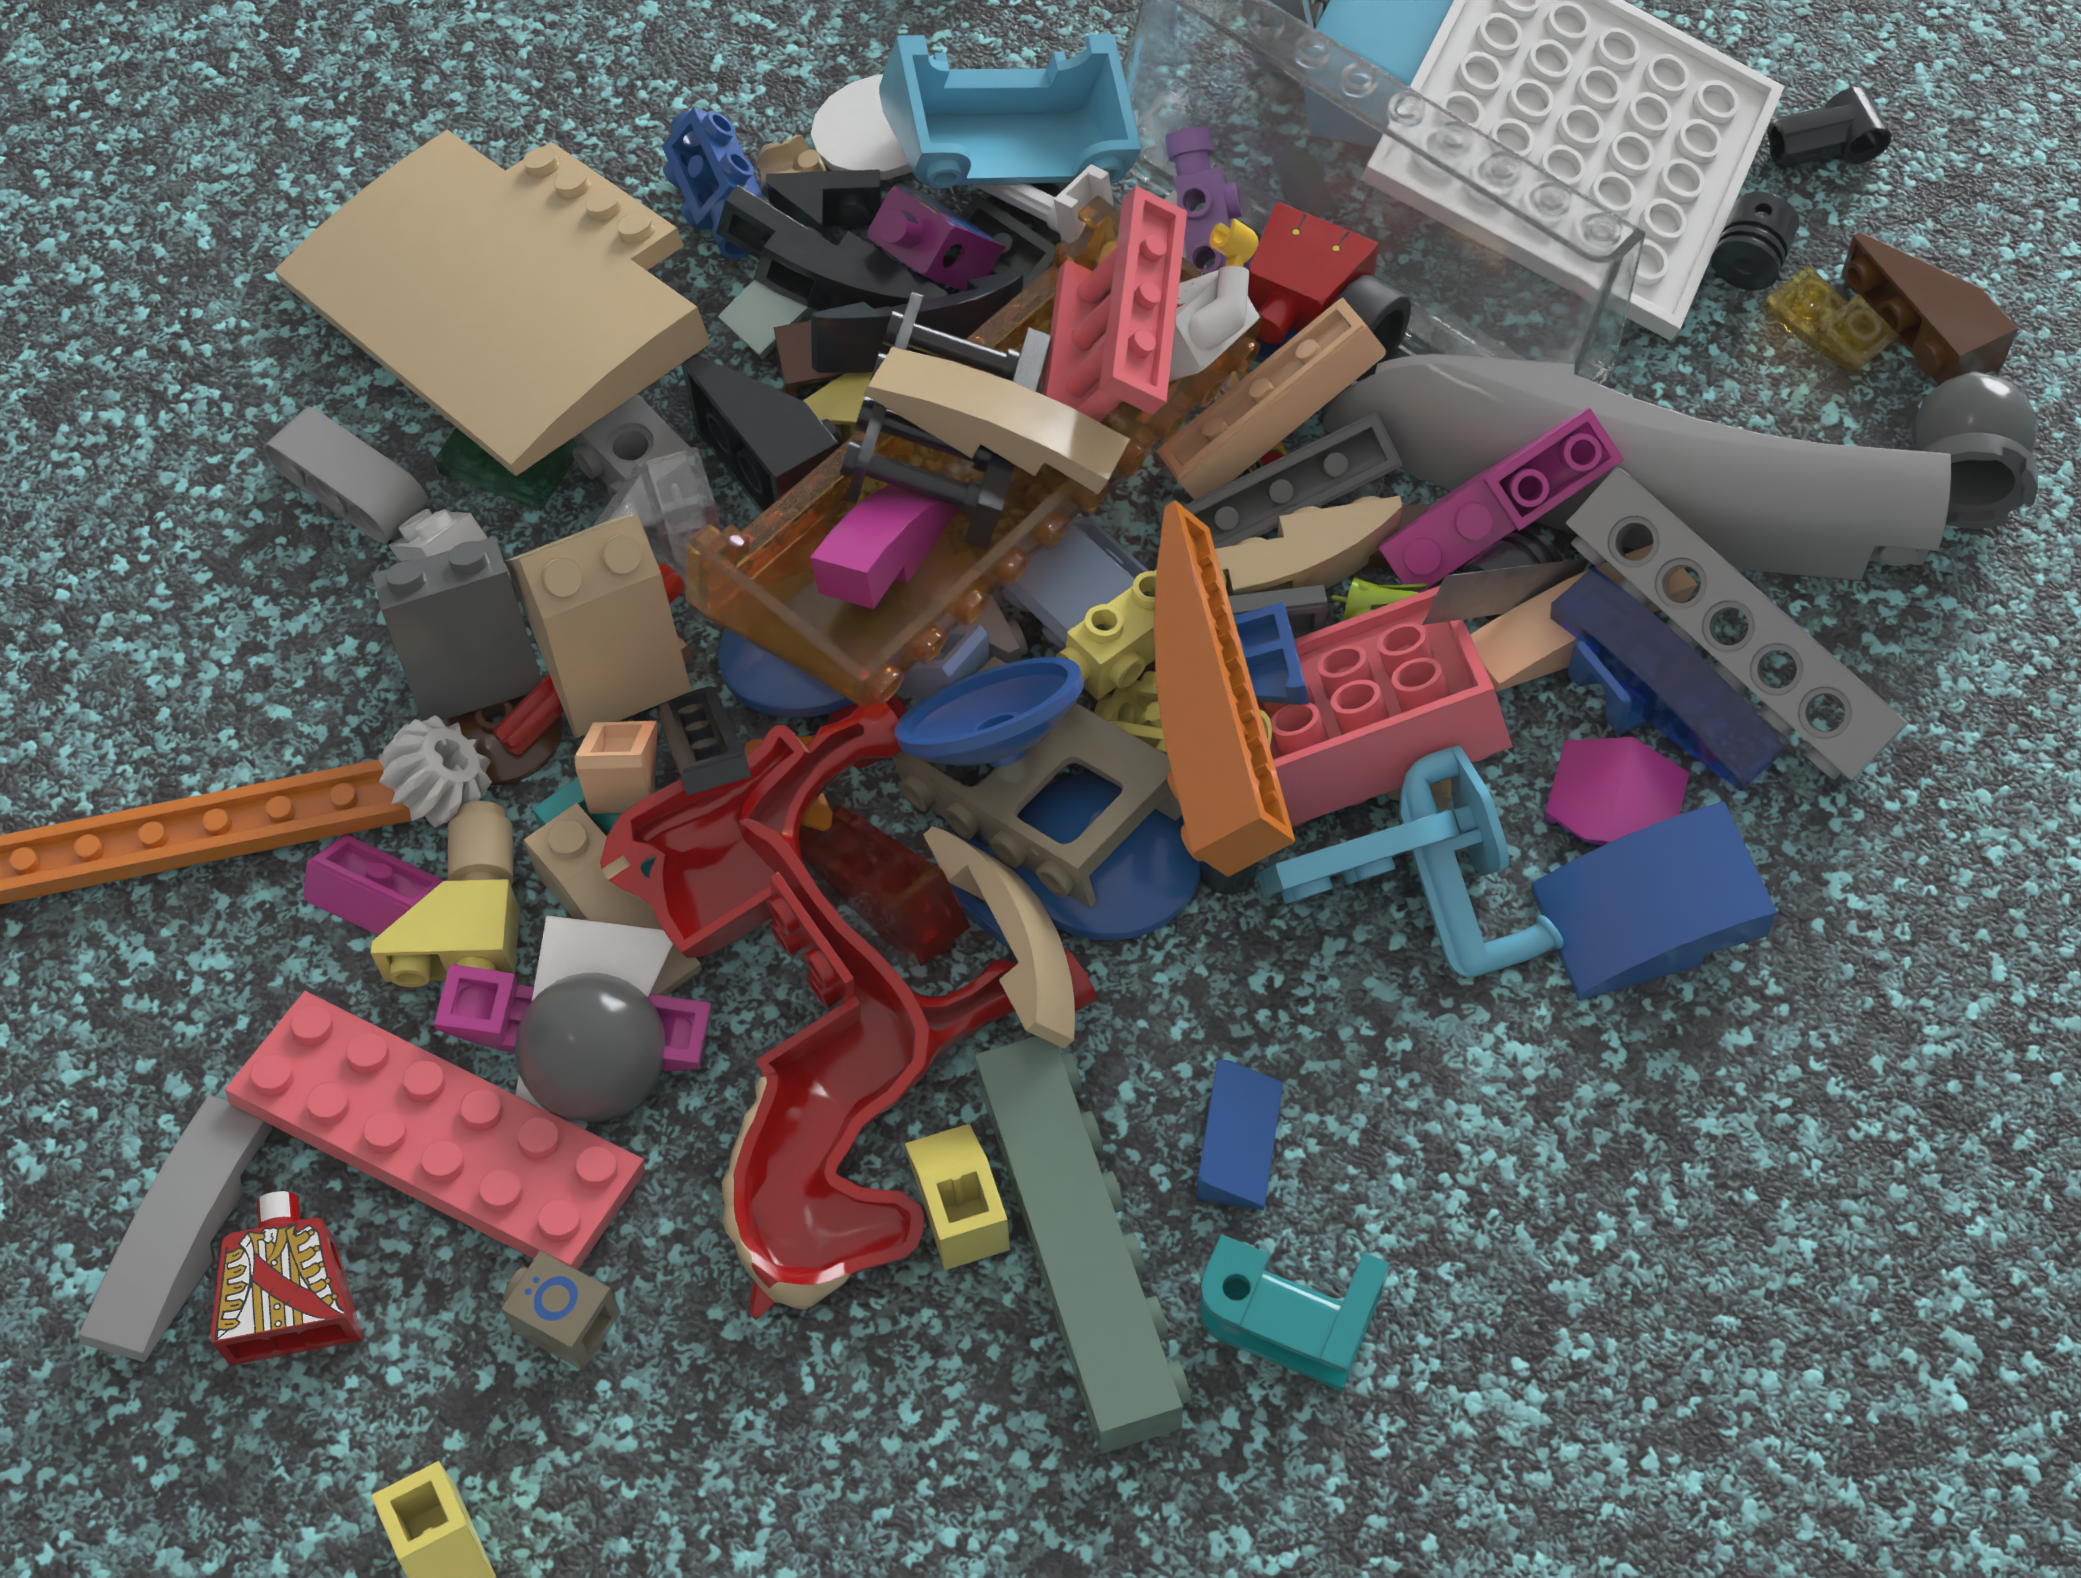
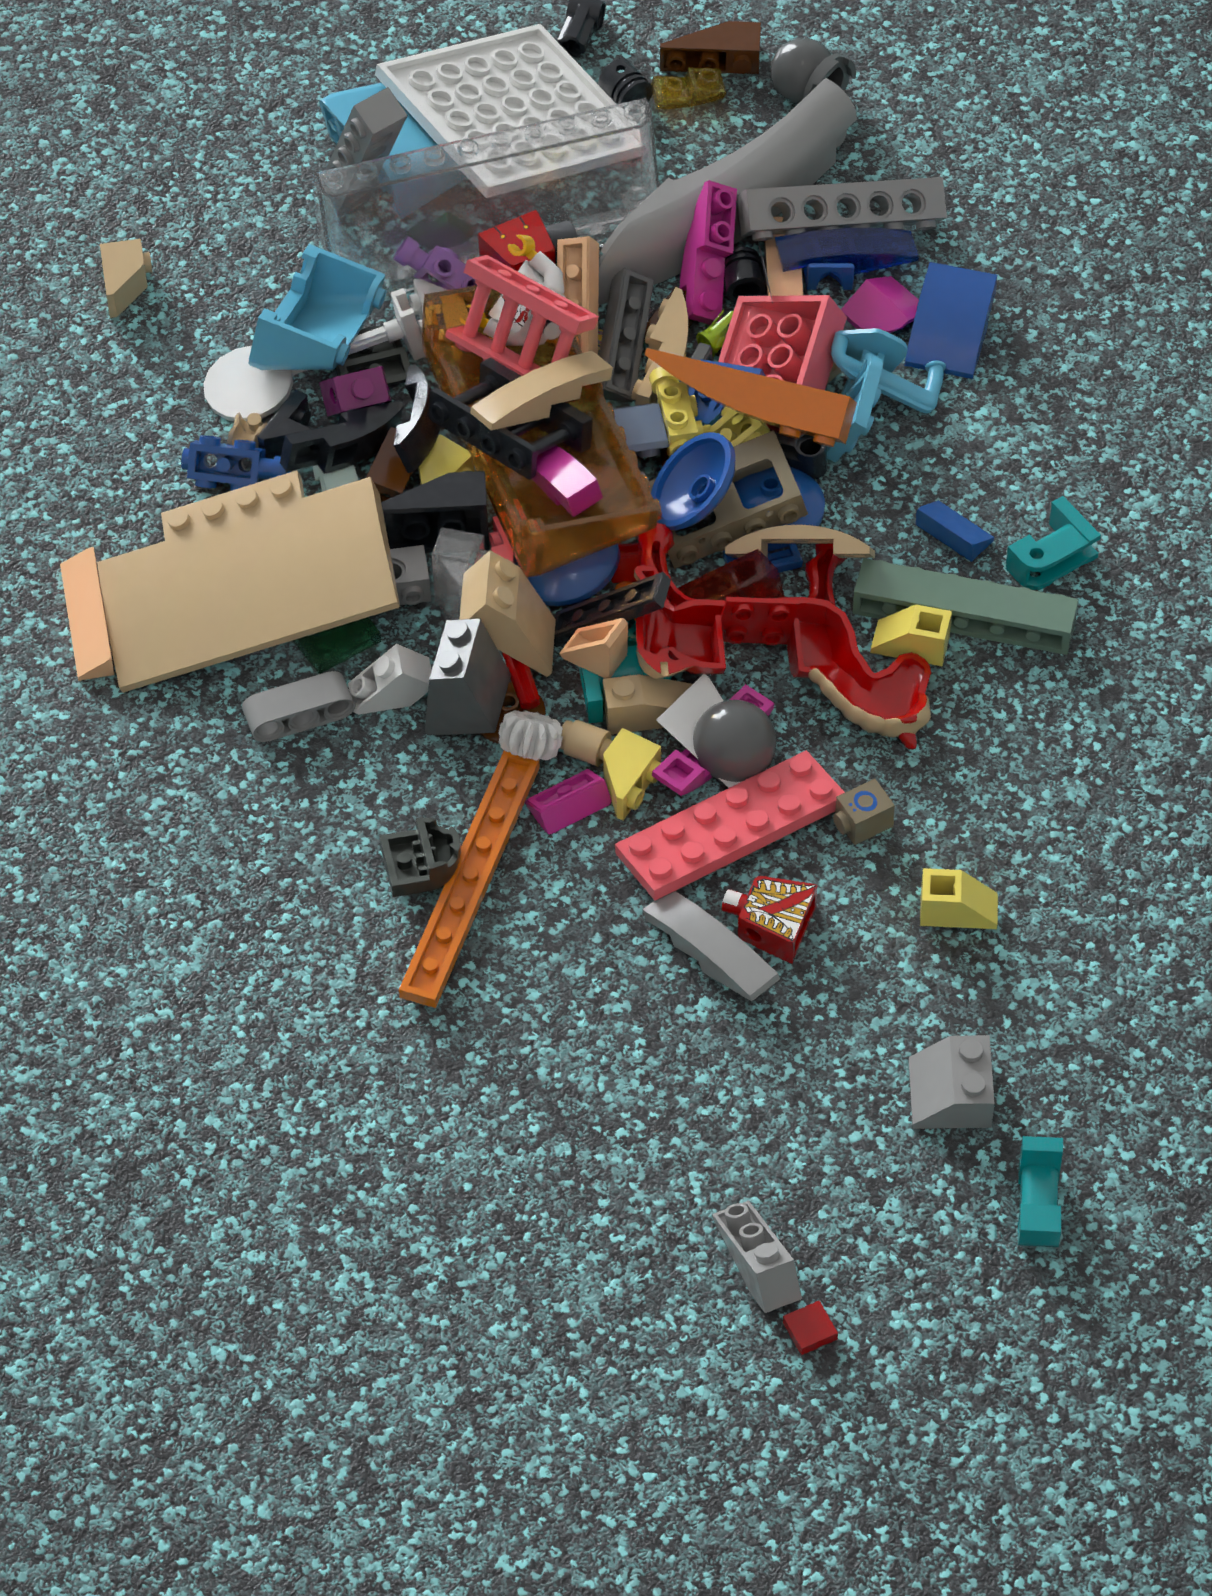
camera: 60 degrees left, 5 degrees down
none -> light nougat slope [60,547,115,681]
none -> pearl dark grey slope [379,818,461,897]

